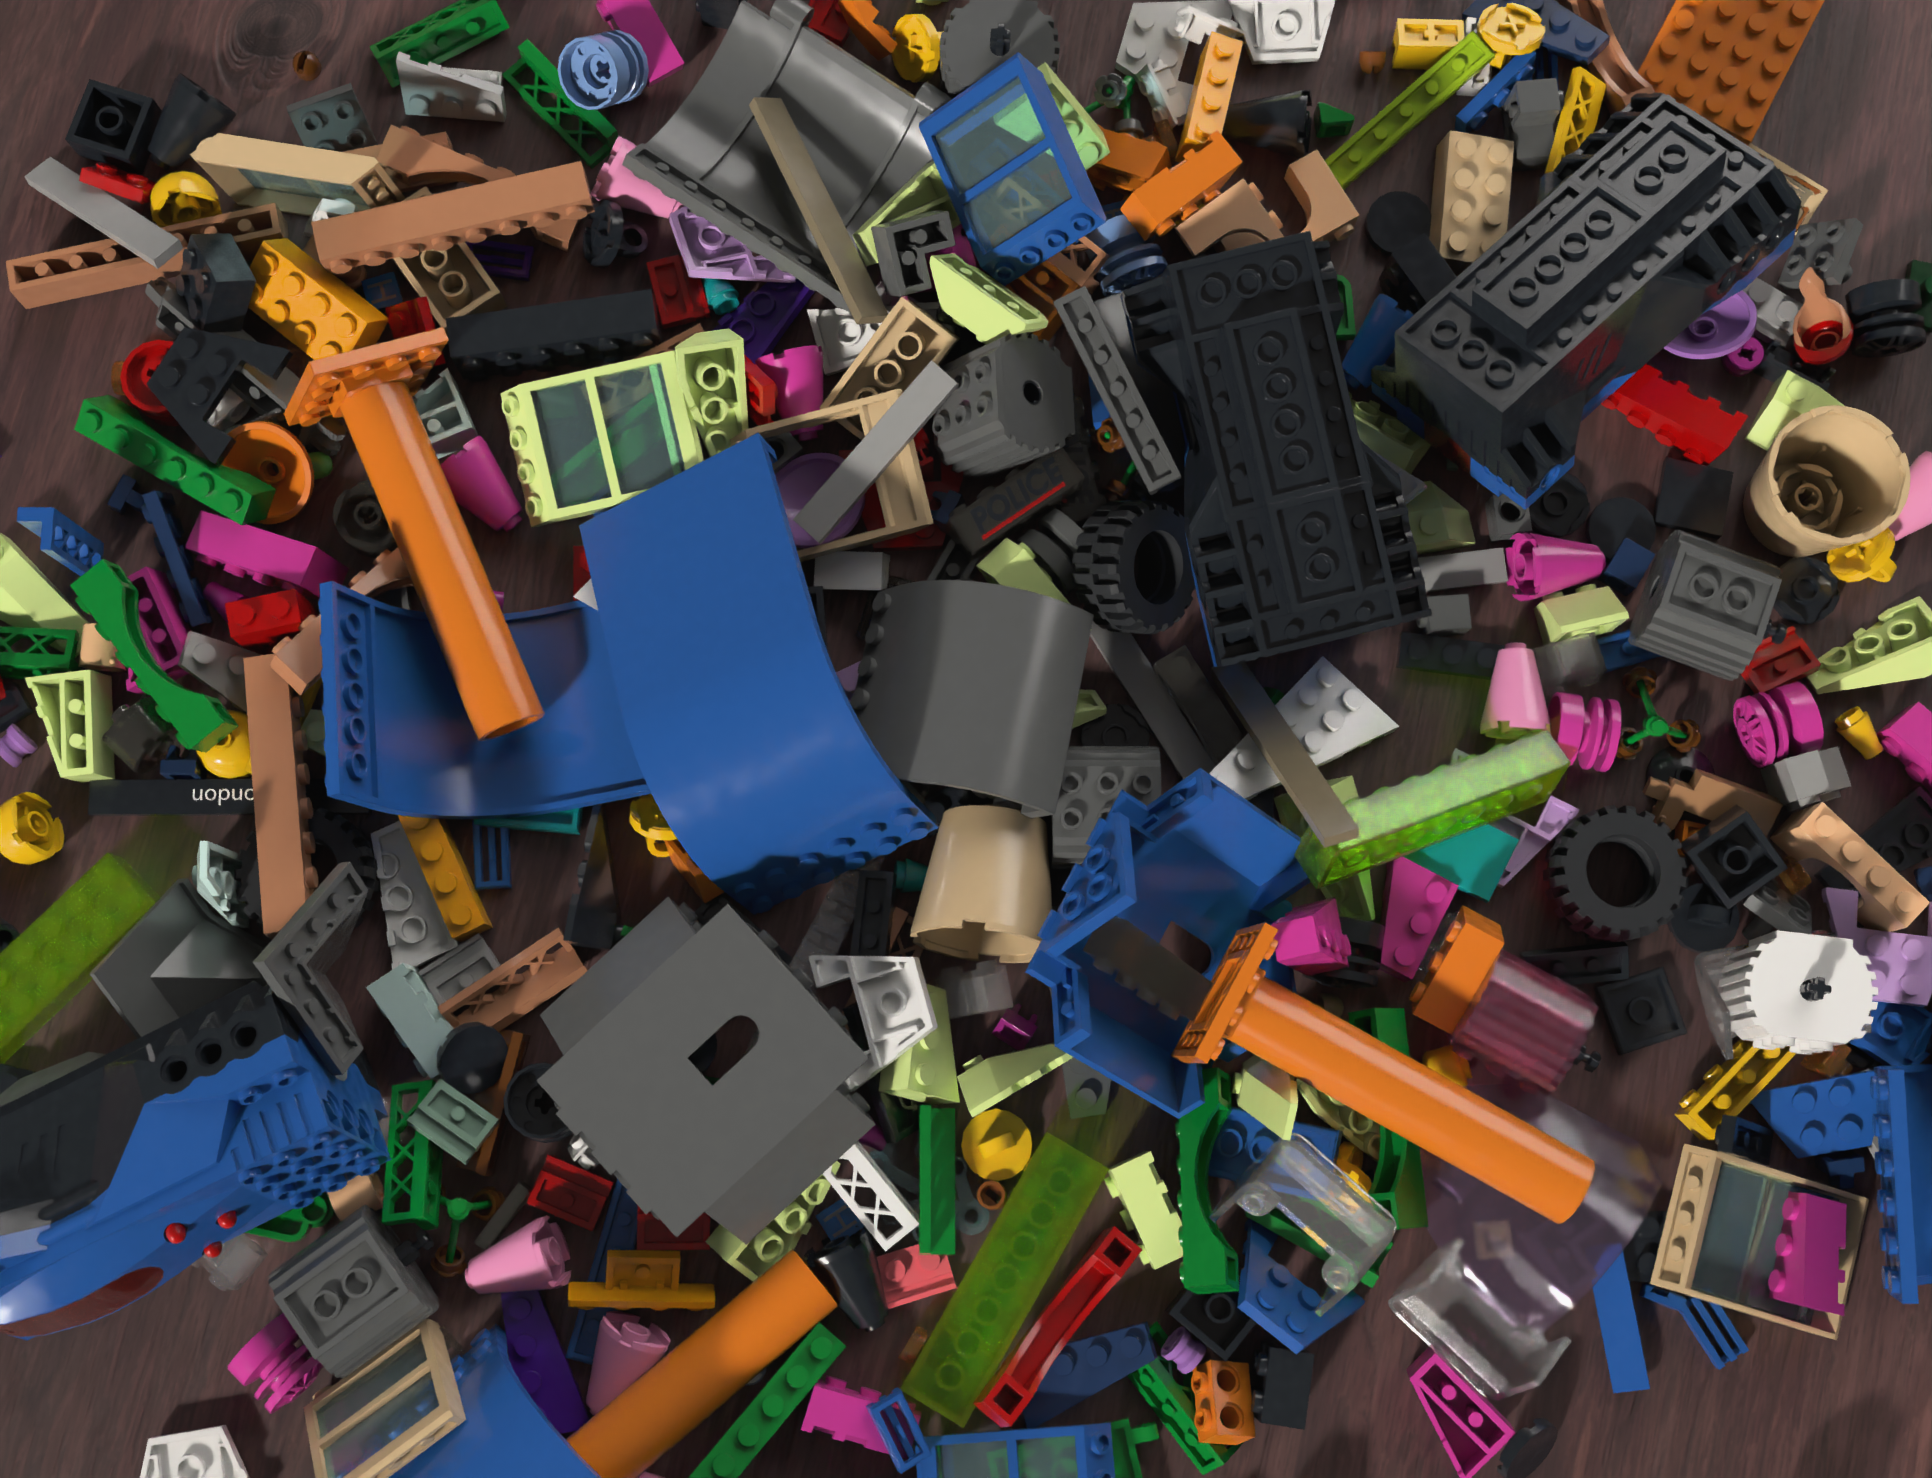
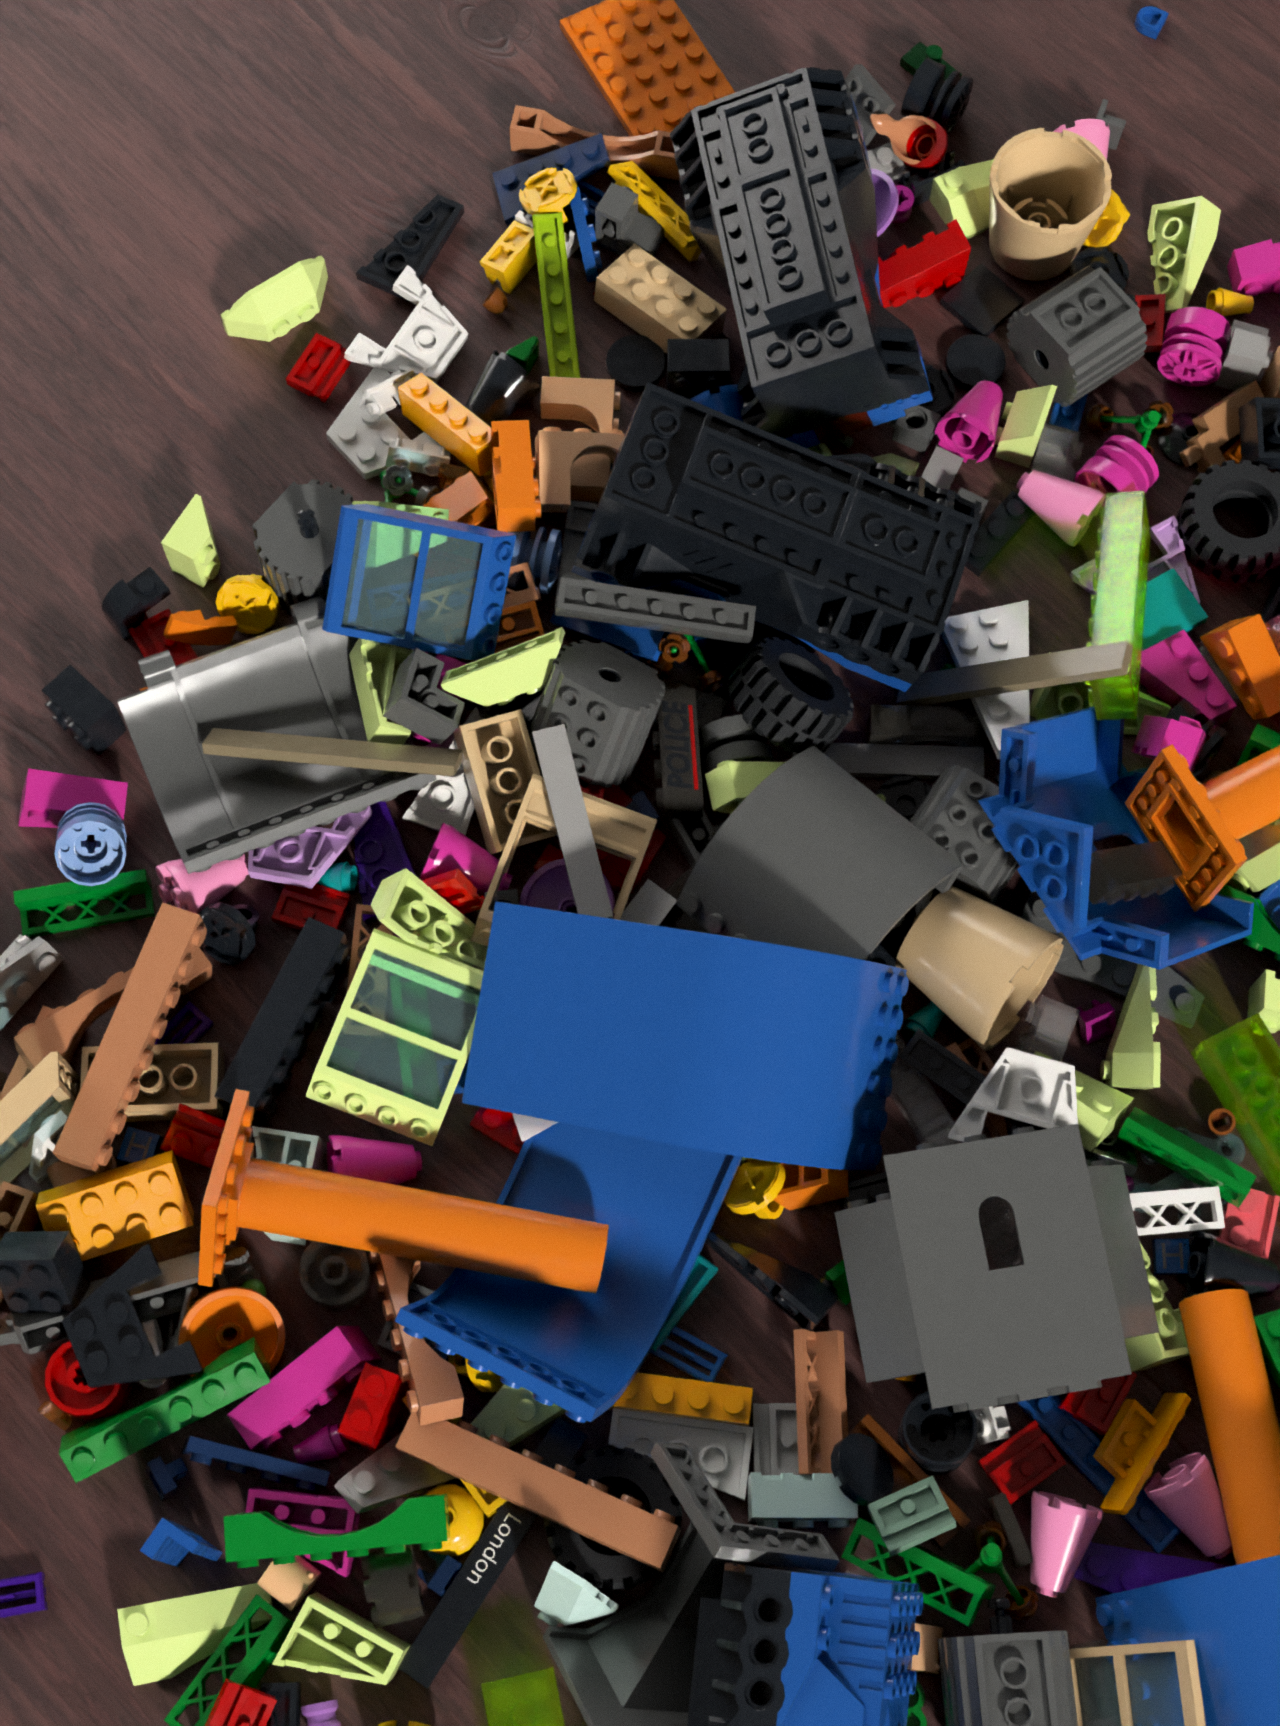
camera: 55 degrees left, 10 degrees down
yellow tile [961,1109,1032,1181] -> none
dark blue panel [1597,538,1656,596] -> none

